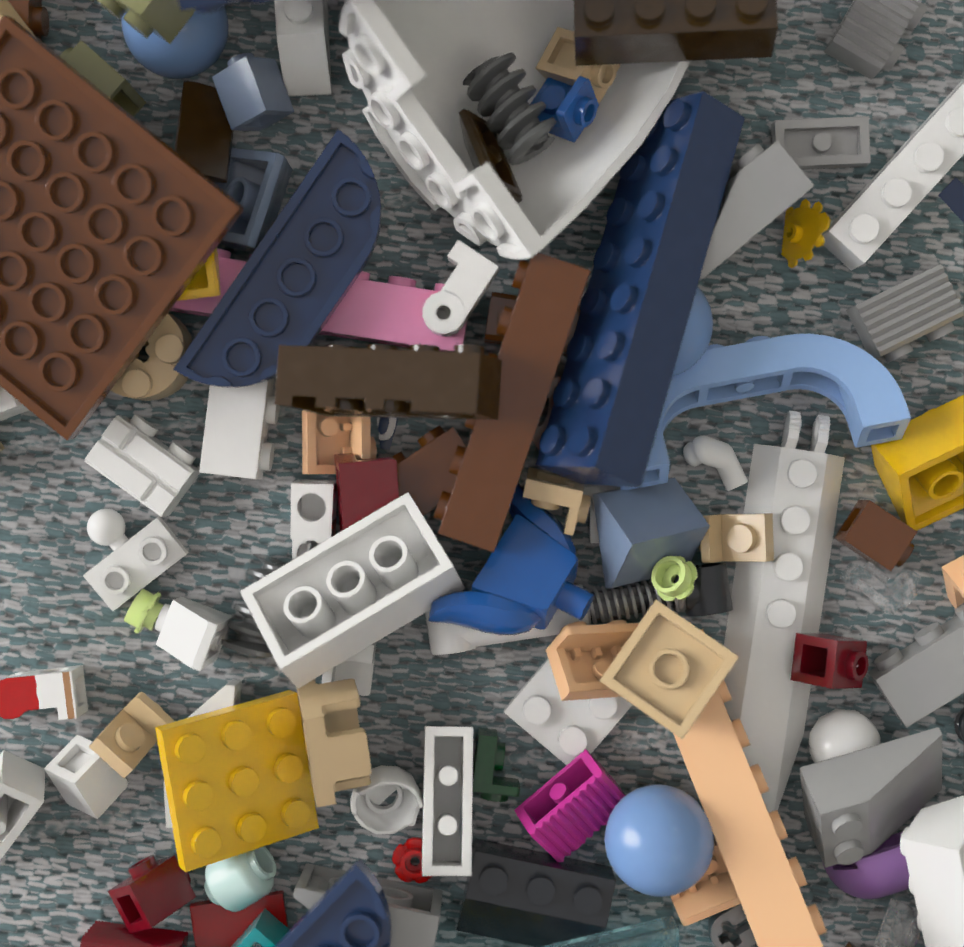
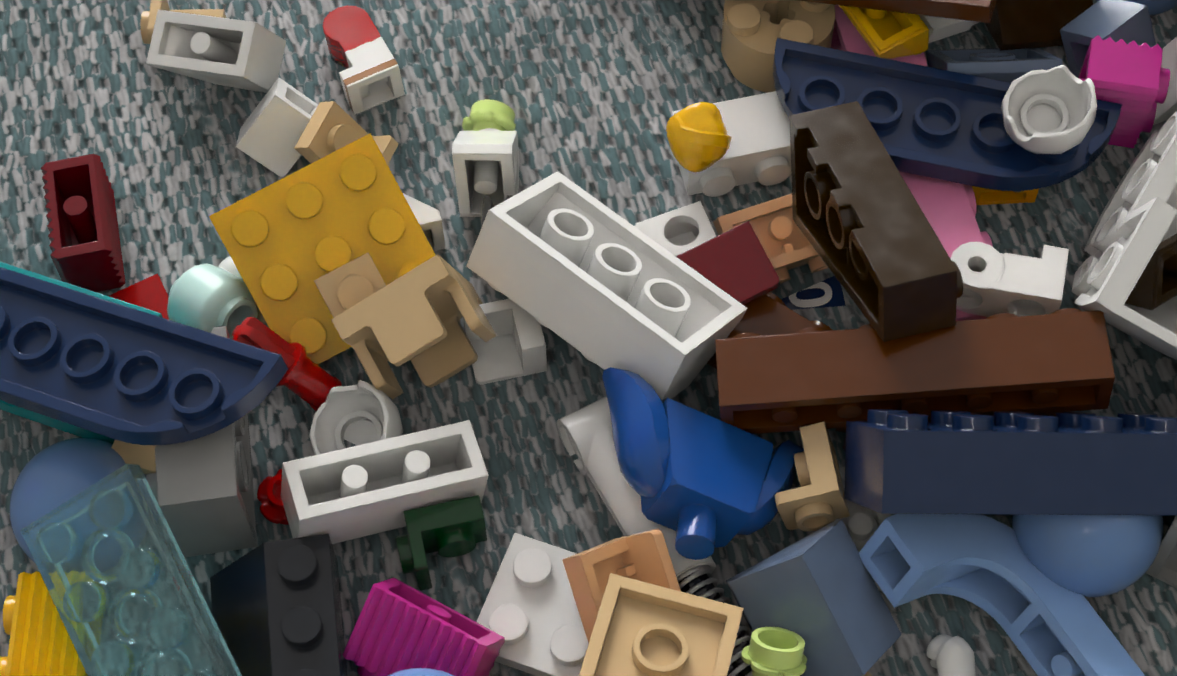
camera: 70 degrees right, 30 degrees down
white plate [83,508,188,611] -> none
white brick [84,414,200,517] -> none
dark red brick [108,855,196,933] -> none
none -> red axle [232,317,342,411]
none -> tan plate [314,252,386,318]
none -> yellow piece [666,102,732,173]
none -> white hair [1001,65,1097,154]
none -> dark pink brick [1078,35,1170,148]

